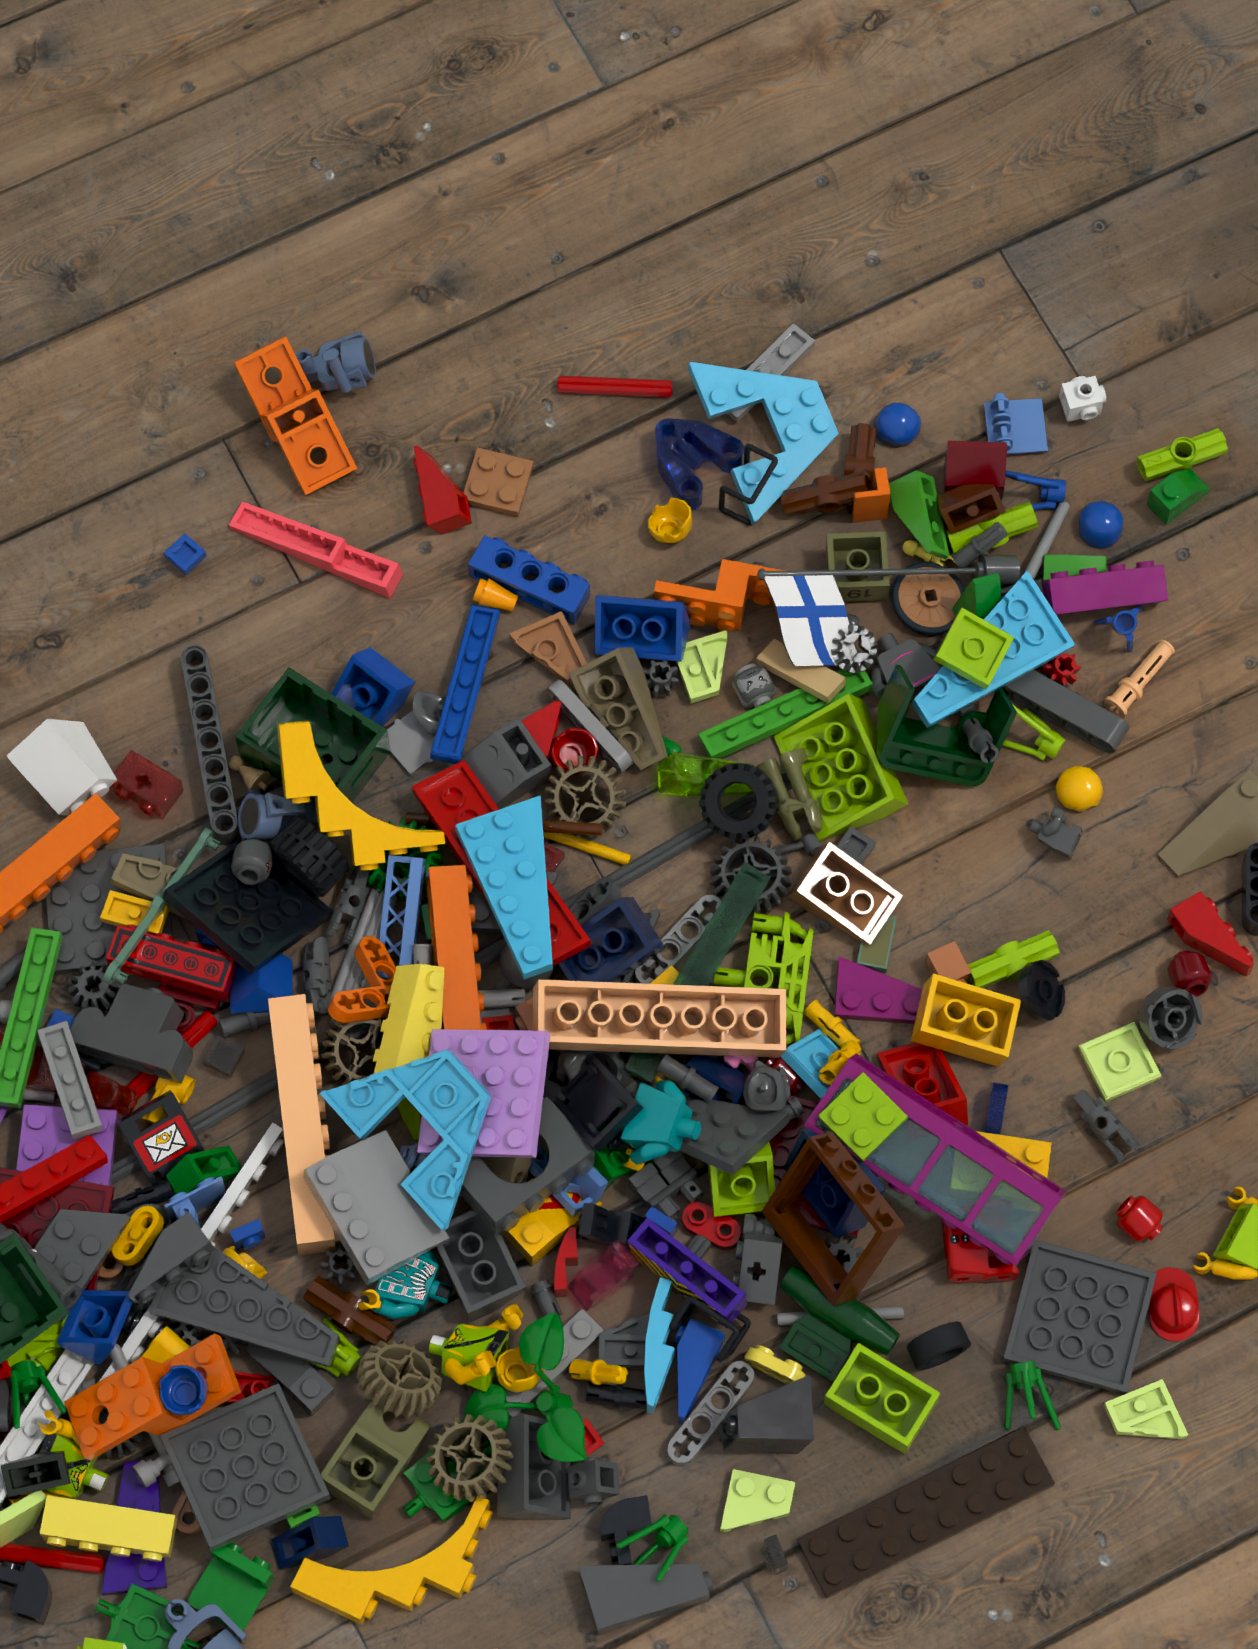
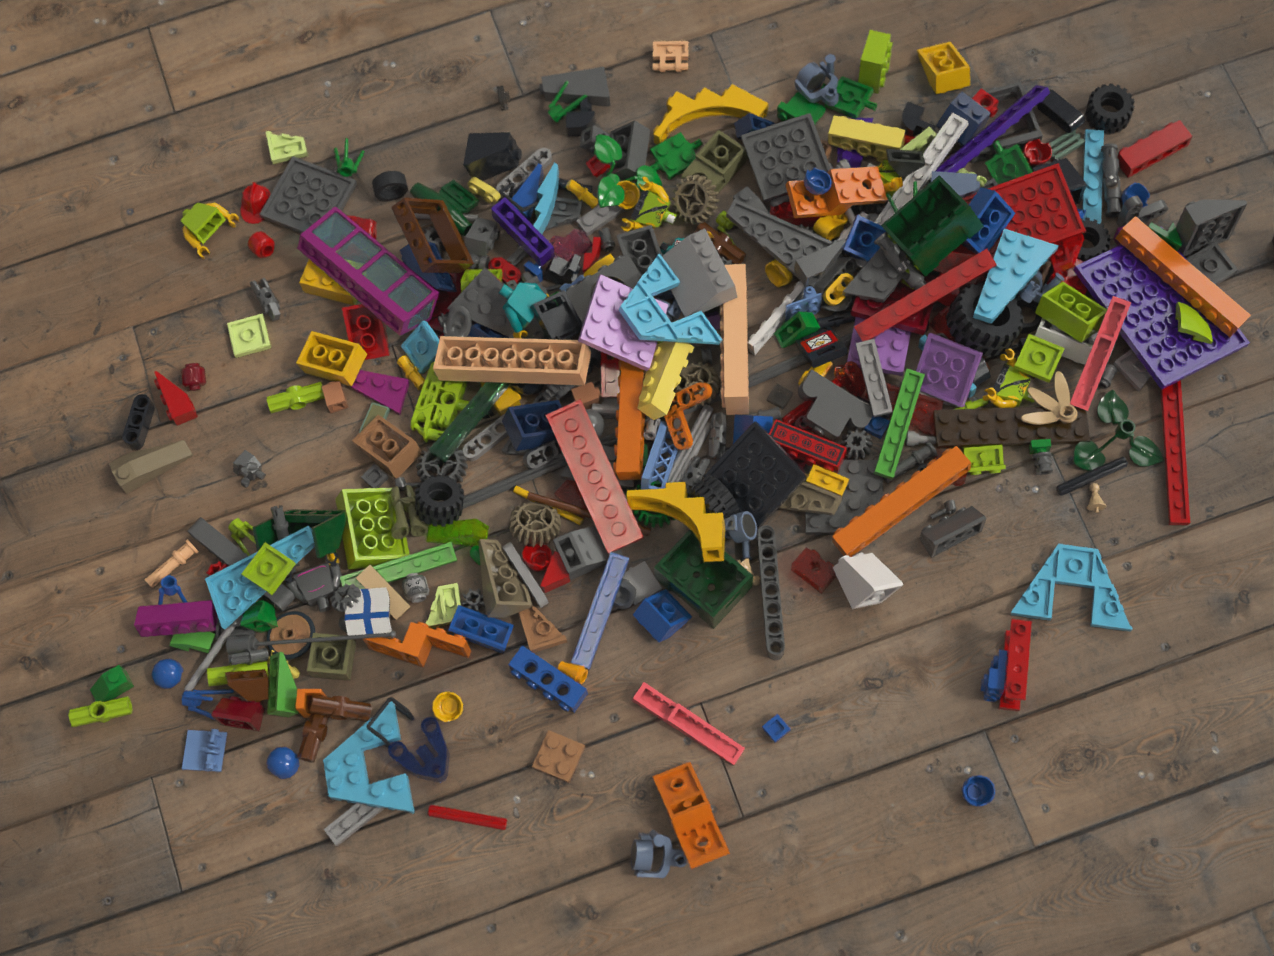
camera: 165 degrees left, 0 degrees up
sand green piece [103,828,221,984] -> none
blue plate [230,1219,266,1250] -> none
dark grey head [231,839,273,885] -> none
red slope [413,445,472,535] -> none
dark tan gear [426,1414,513,1502] -> none
medium azure wing [455,795,553,980] -> none
dark grey pin [656,1054,719,1104] -> none
yellowish green wing [720,1469,796,1532] -> none
dark brown plate [797,1427,1055,1599] -> none
lime plate [818,1072,908,1162] -> none
yellow pin [819,1040,861,1085] -> none
lime brick [824,1343,941,1455] -> none
clear blue beam [984,1082,1009,1135] -> none
black tile [1019,960,1065,1022] -> none
yellow hair [1055,766,1104,812] -> none
white brick [1059,376,1106,422] -> none
dark grey cylinder [1139,986,1203,1050] -> none

